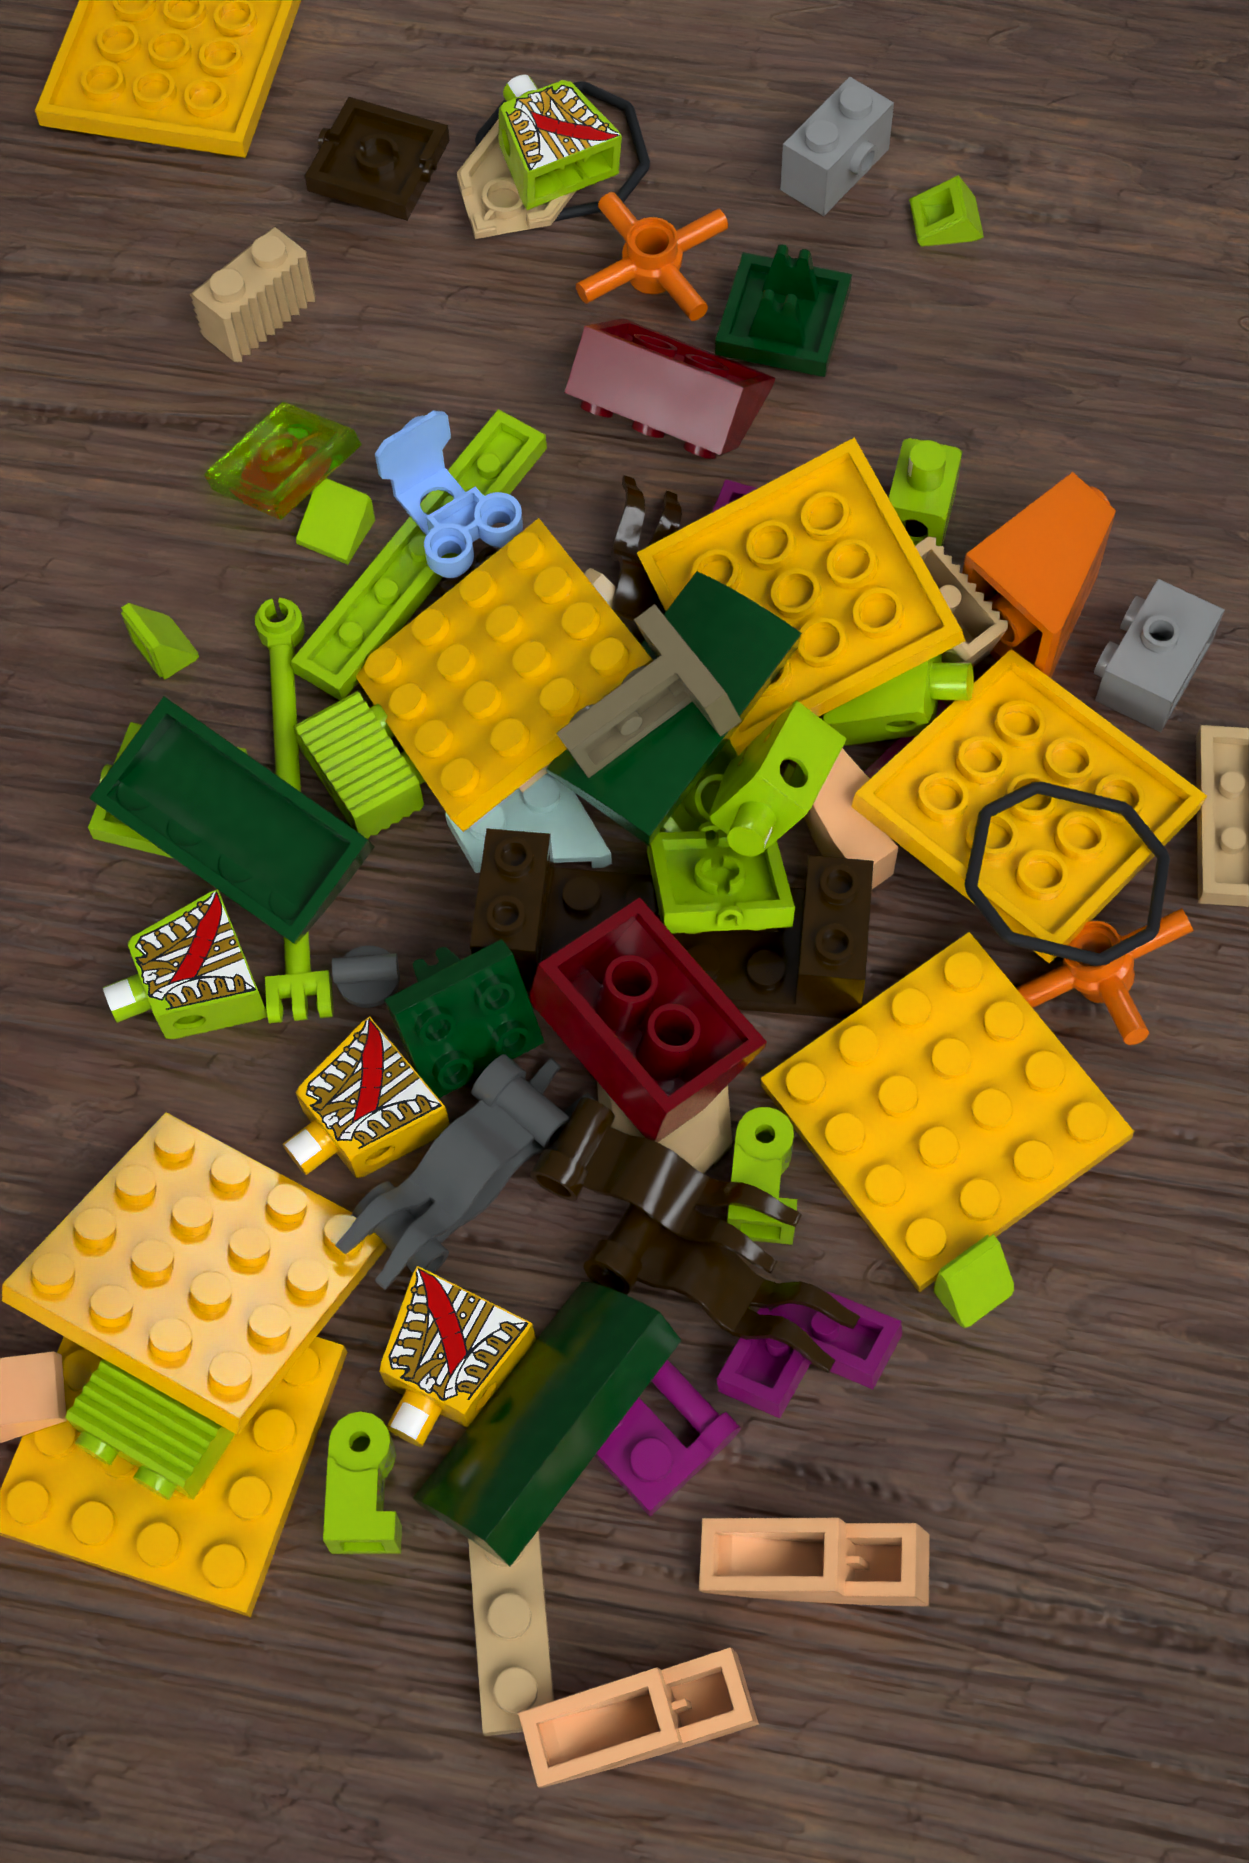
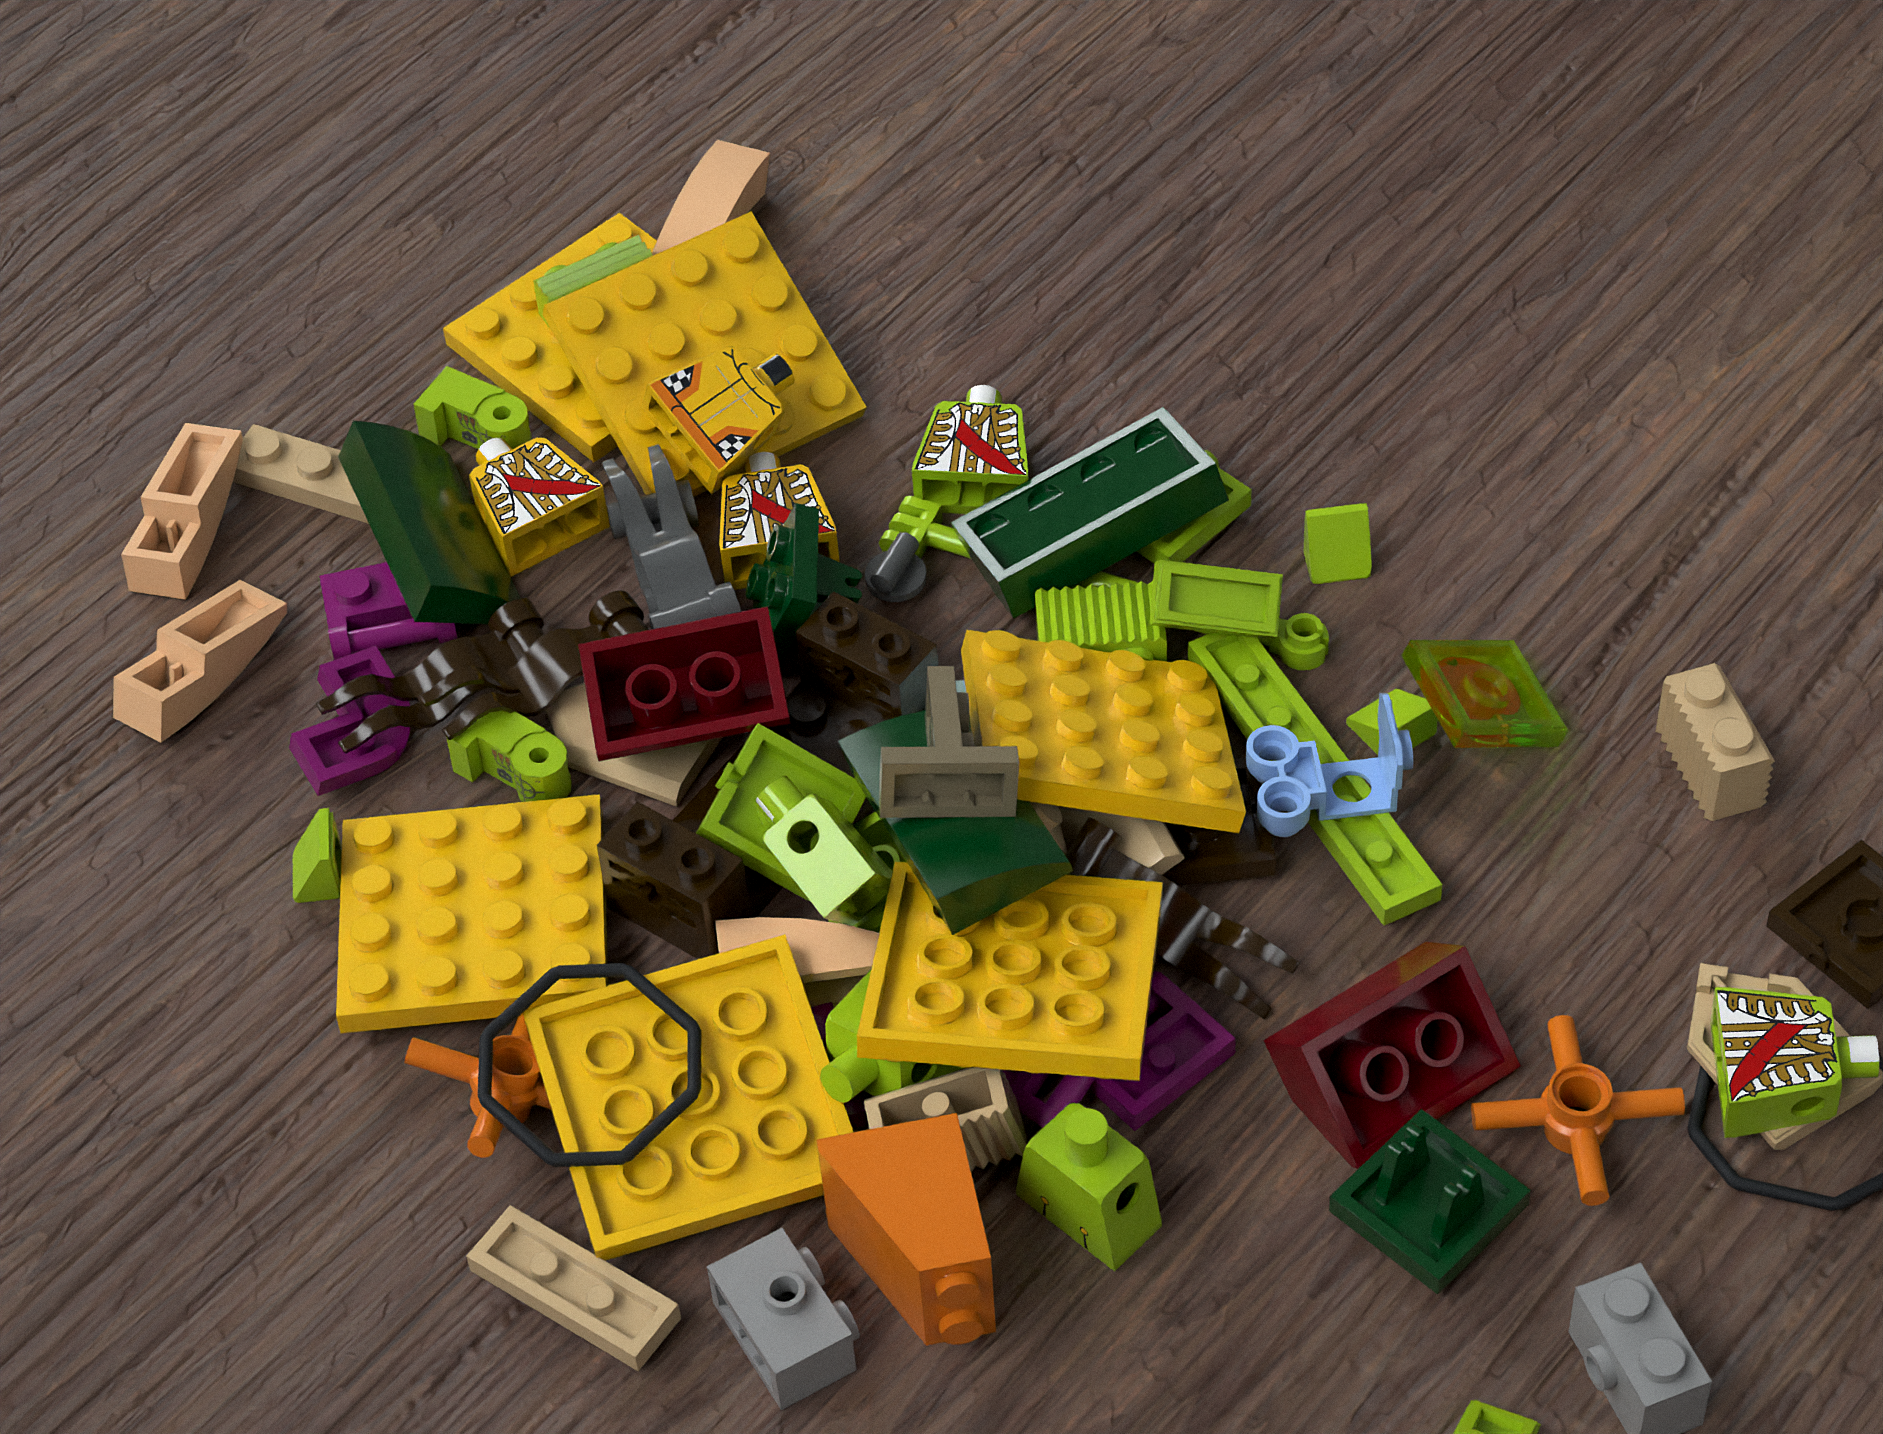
camera: 120 degrees right, 15 degrees down
none -> torso [641,346,795,494]
none -> lime tile [1149,560,1283,640]

